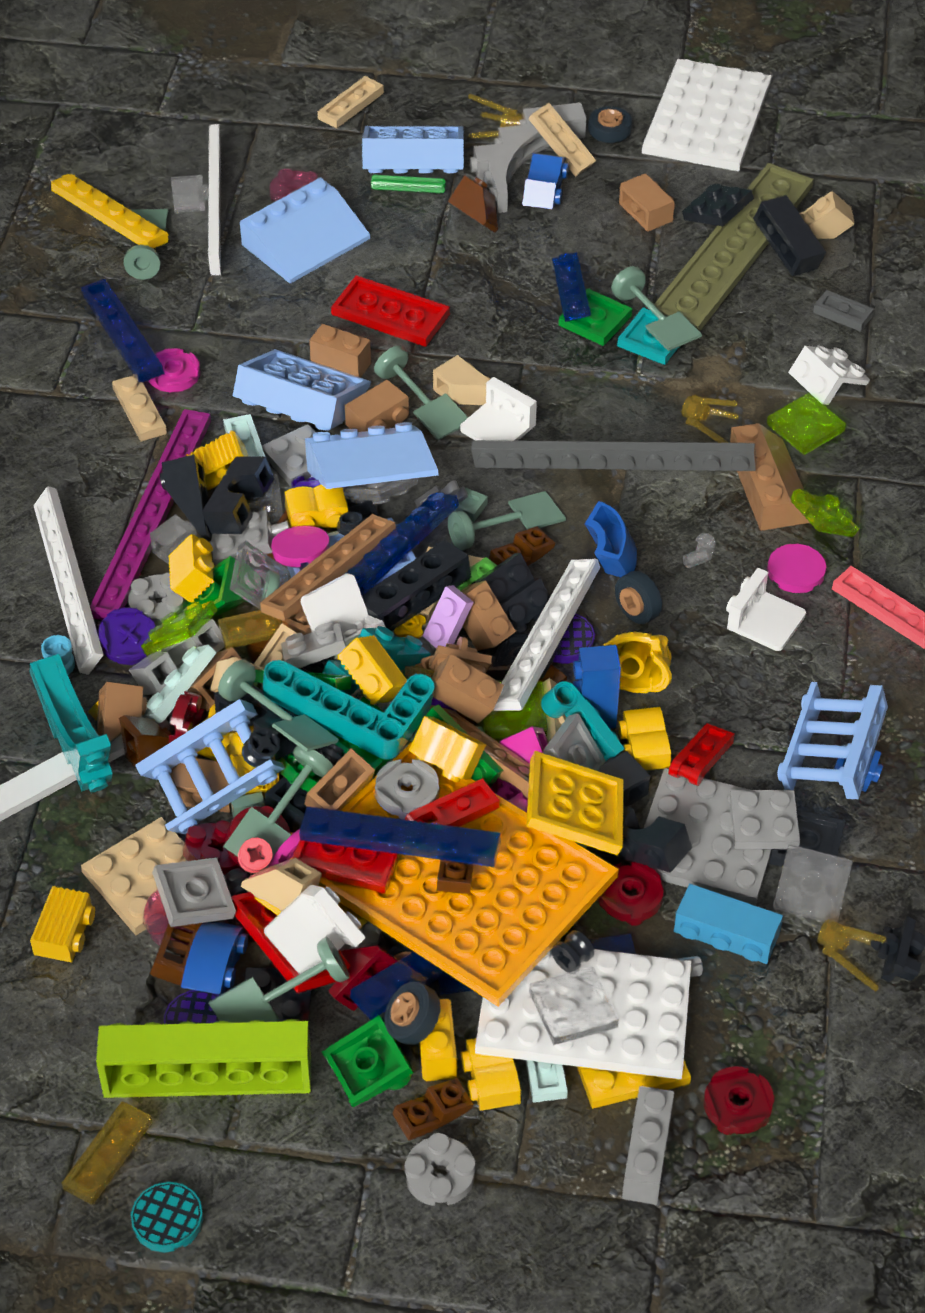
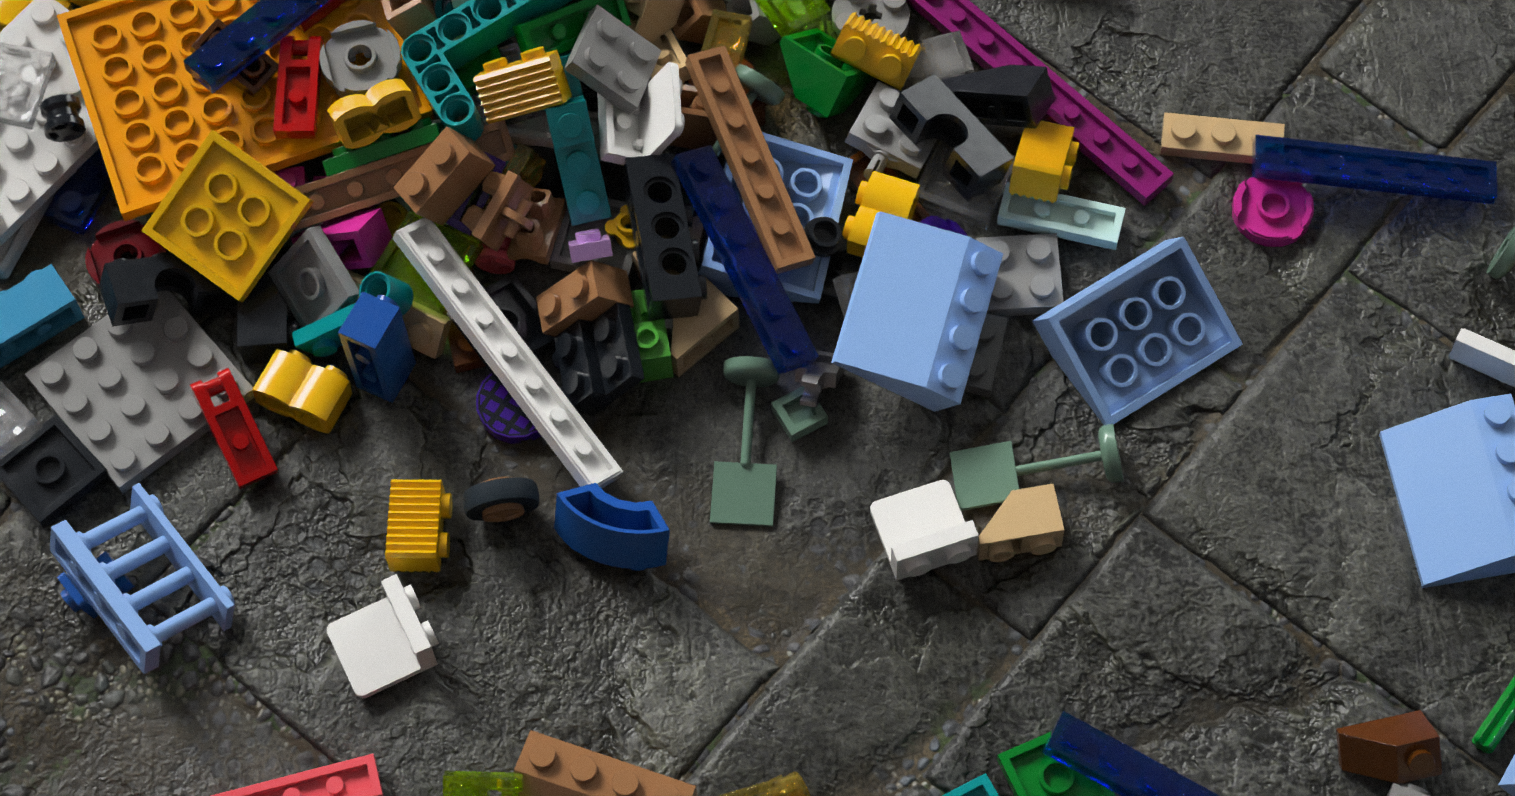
camera: 125 degrees right, 15 degrees up
clear plate [230,541,289,610] -> none
dark pink tile [271,526,330,568] -> none
medium nougat brick [309,324,371,378] -> none
red plate [331,275,450,347] -> none
medium nougat brick [345,380,409,432] -> none
dark grey plate [471,440,756,471] -> none
reddish brown slope [489,526,555,566] -> none
yellow head [603,632,672,693] -> none
clear arm [682,533,716,569] -> none
light grey plate [730,790,800,849] -> none
dark pink tile [767,544,826,593] -> none
none -> yellow brick [385,479,453,572]

